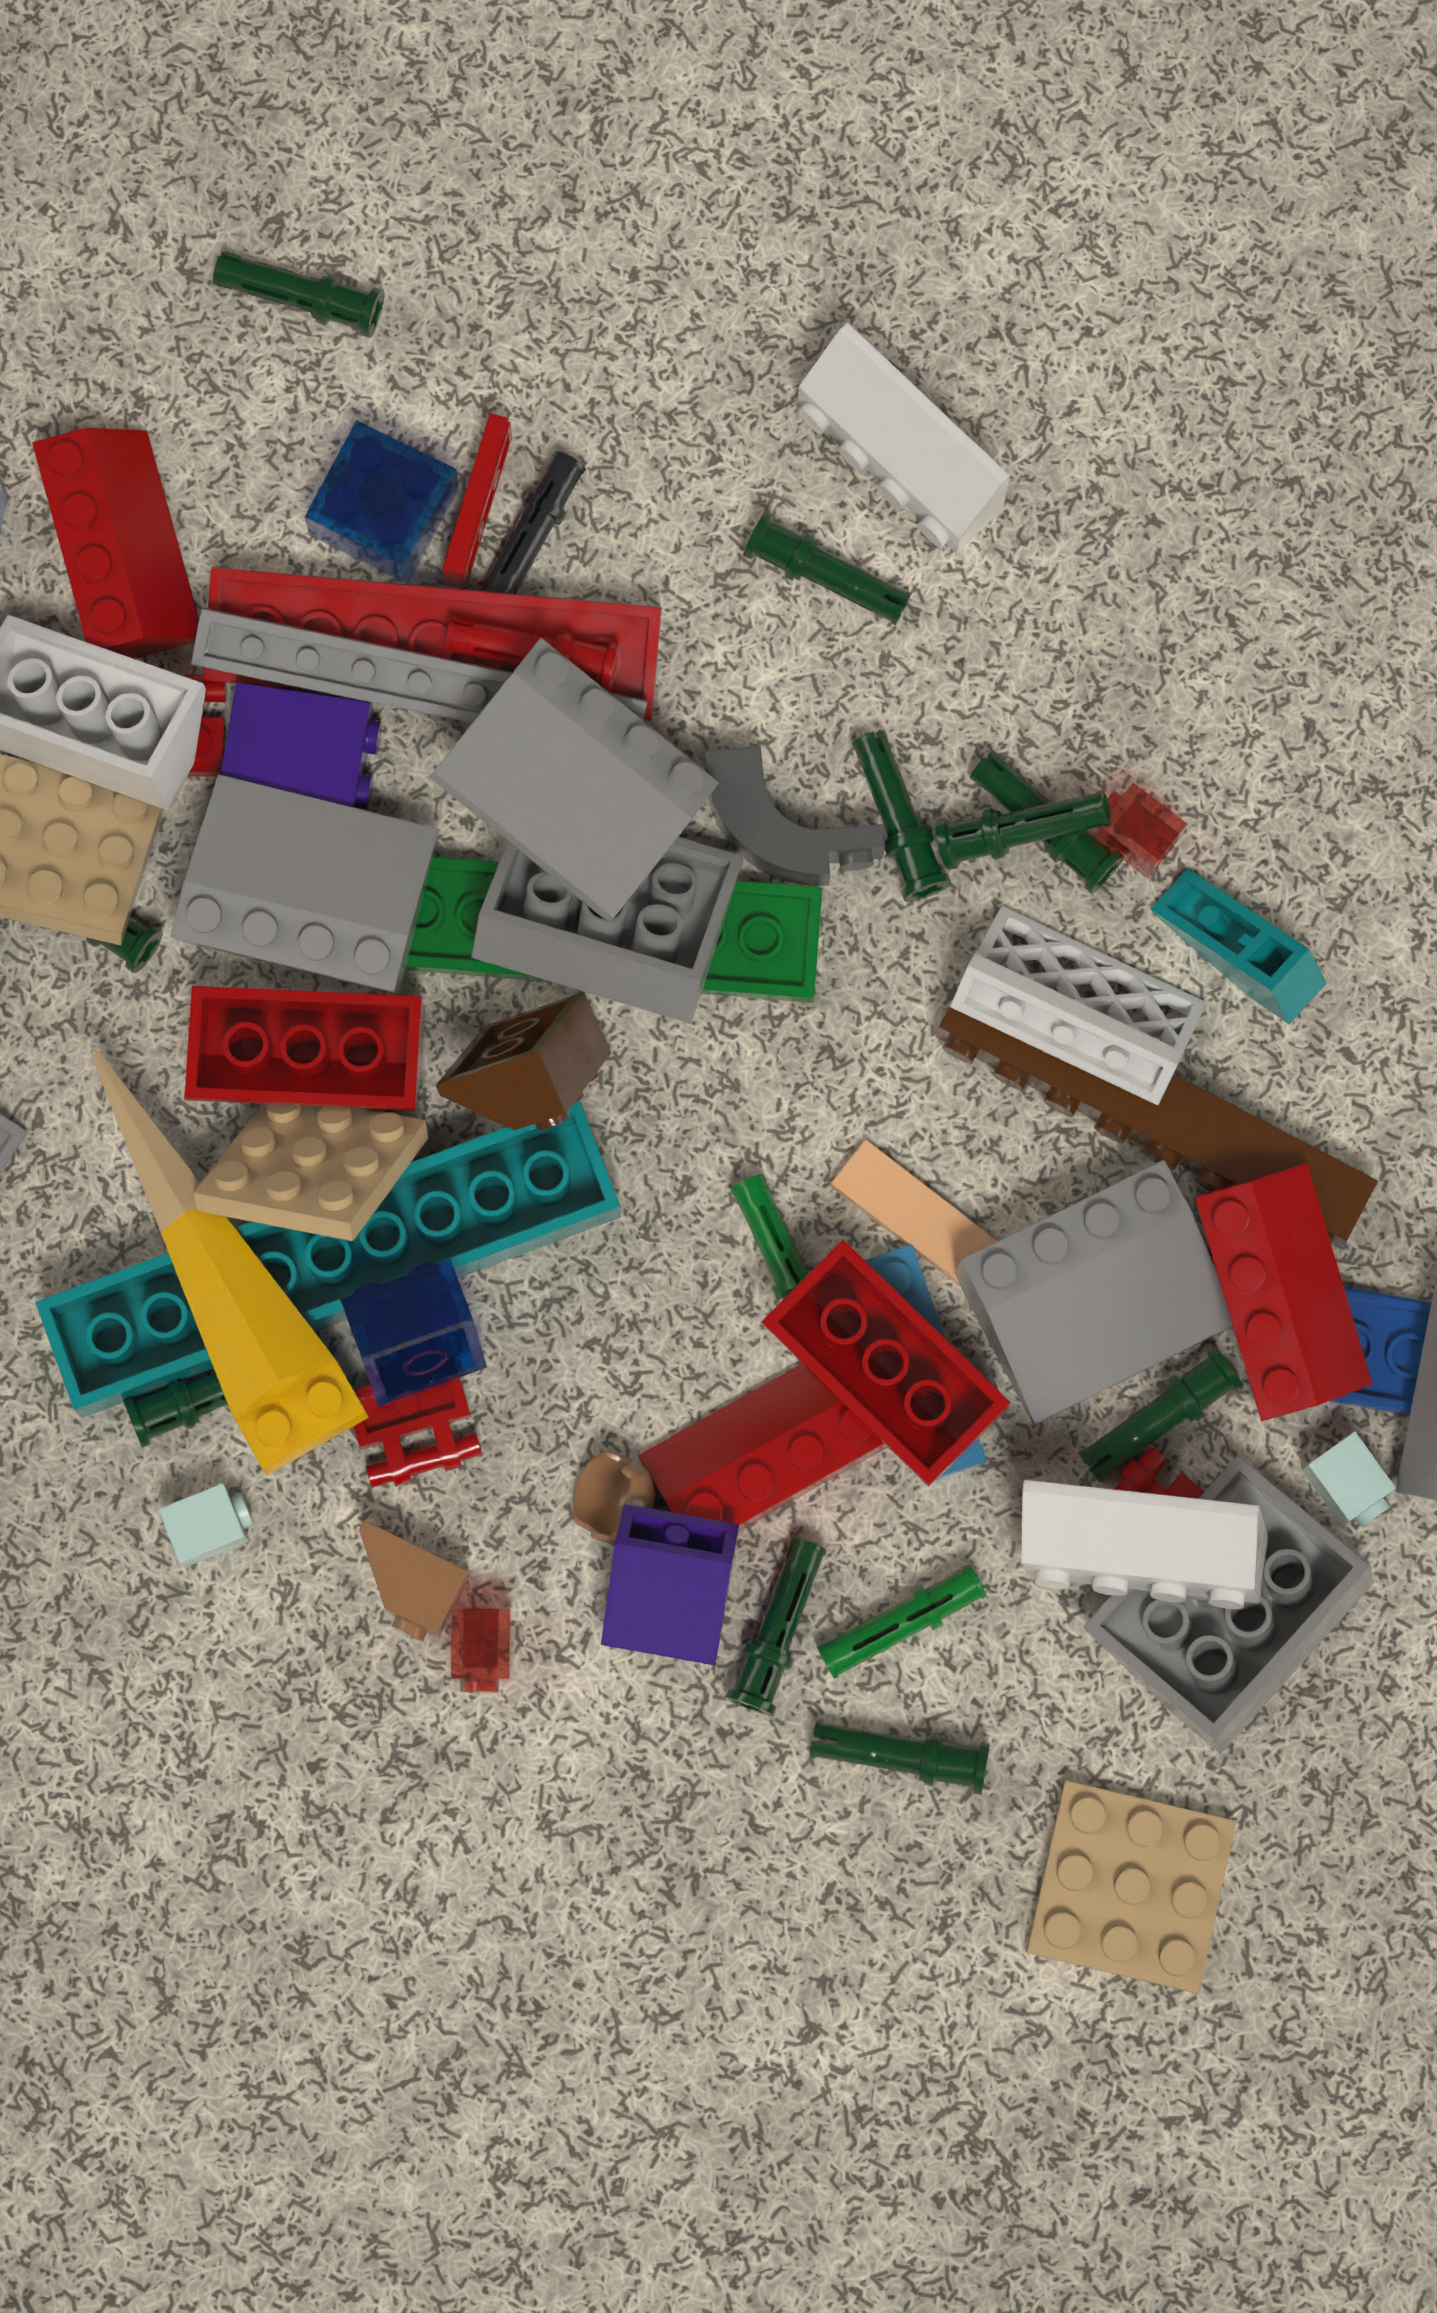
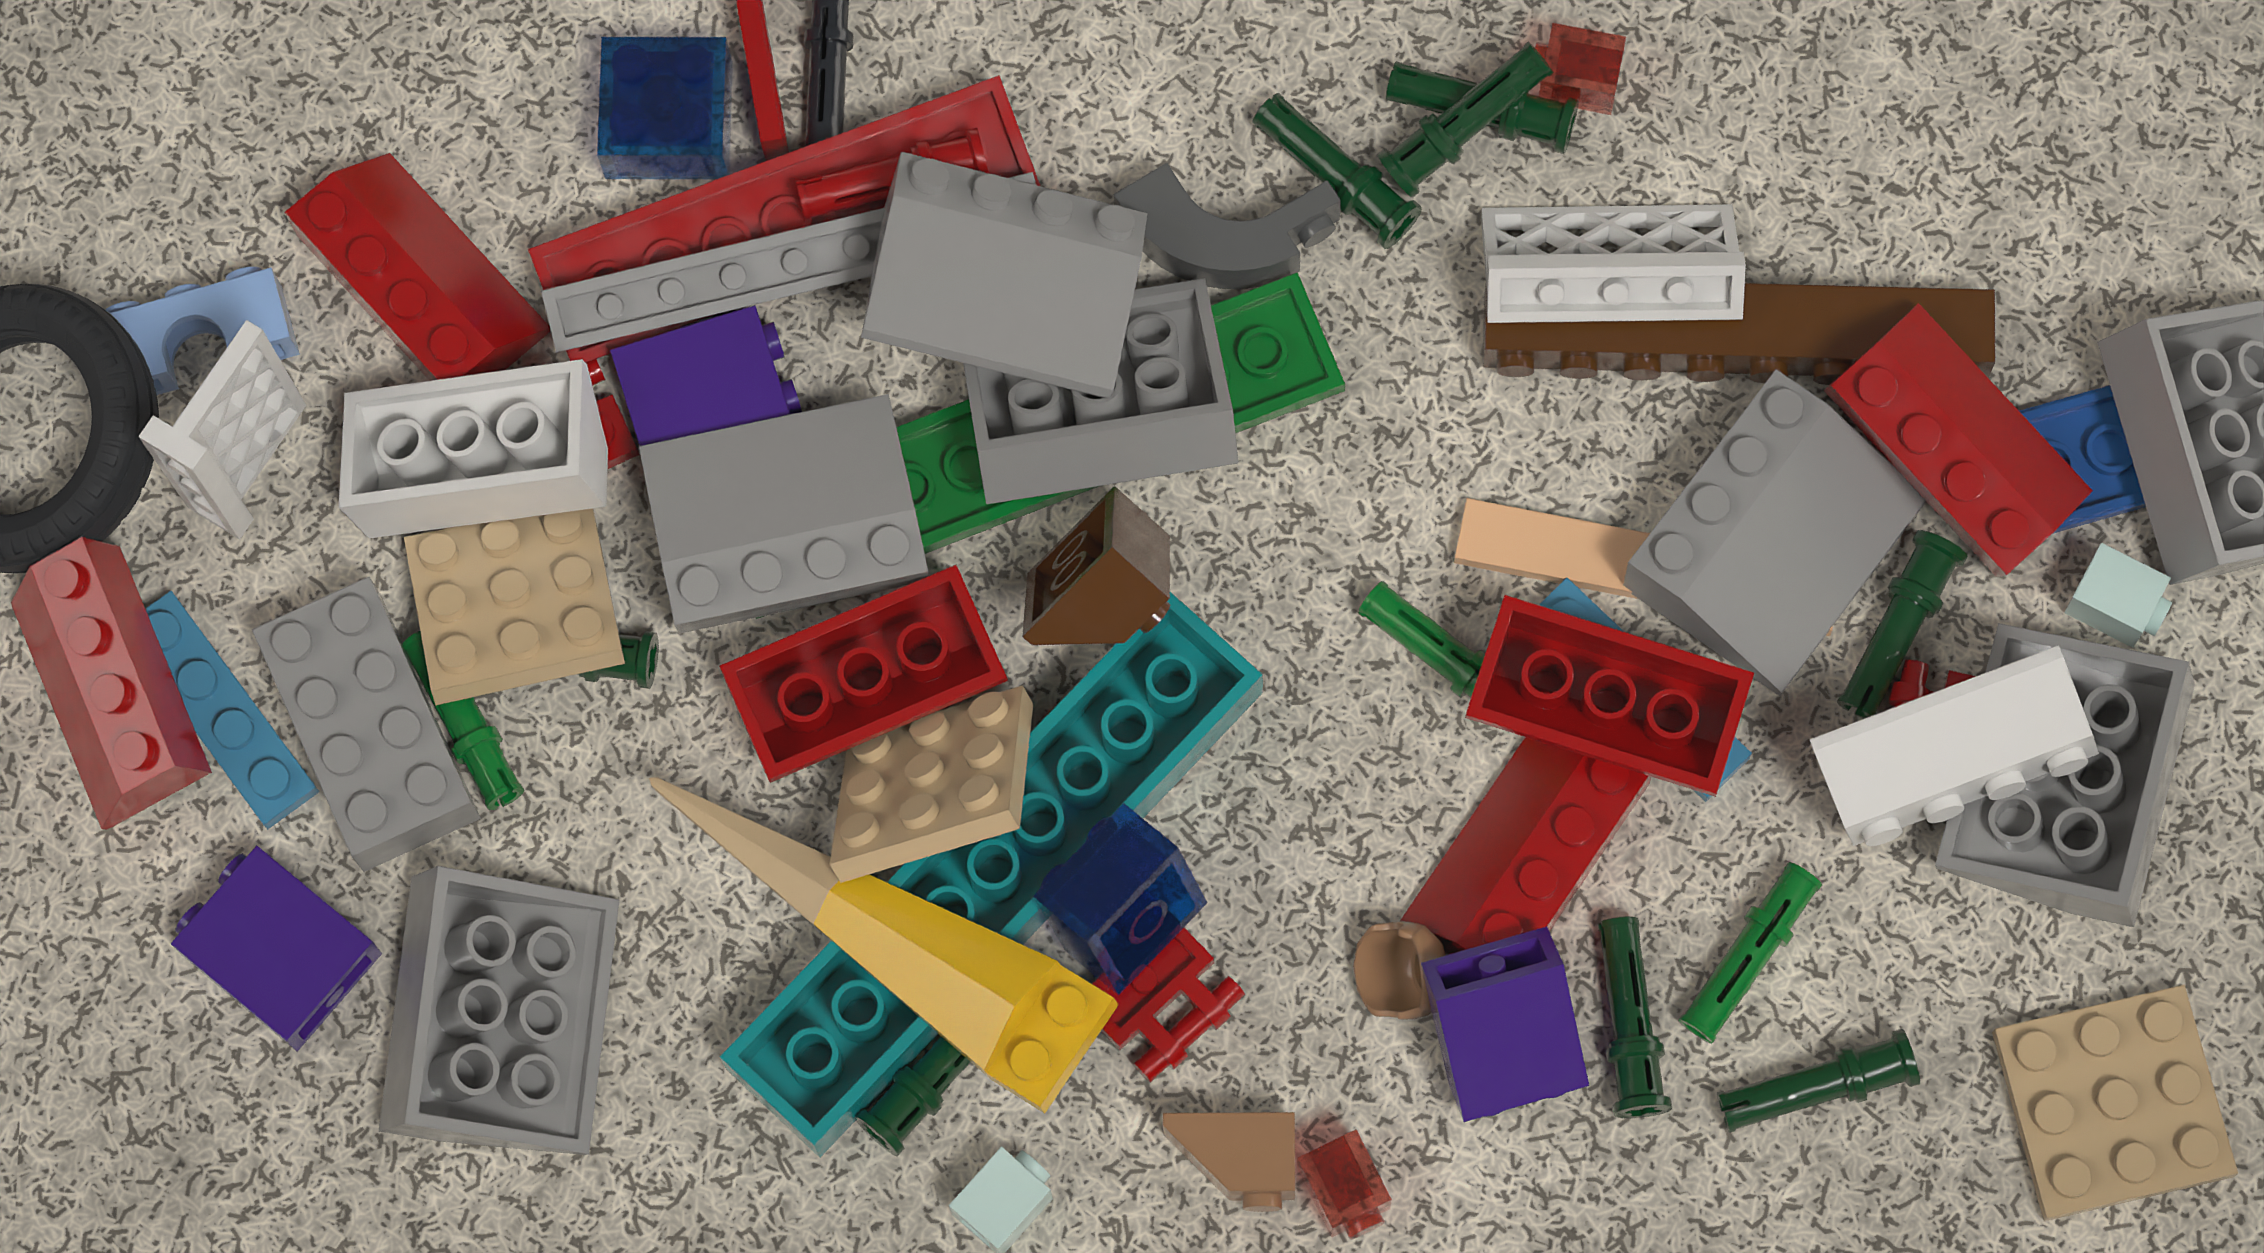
camera: 20 degrees left, 5 degrees down
teal slope [1151,868,1327,1024] -> none

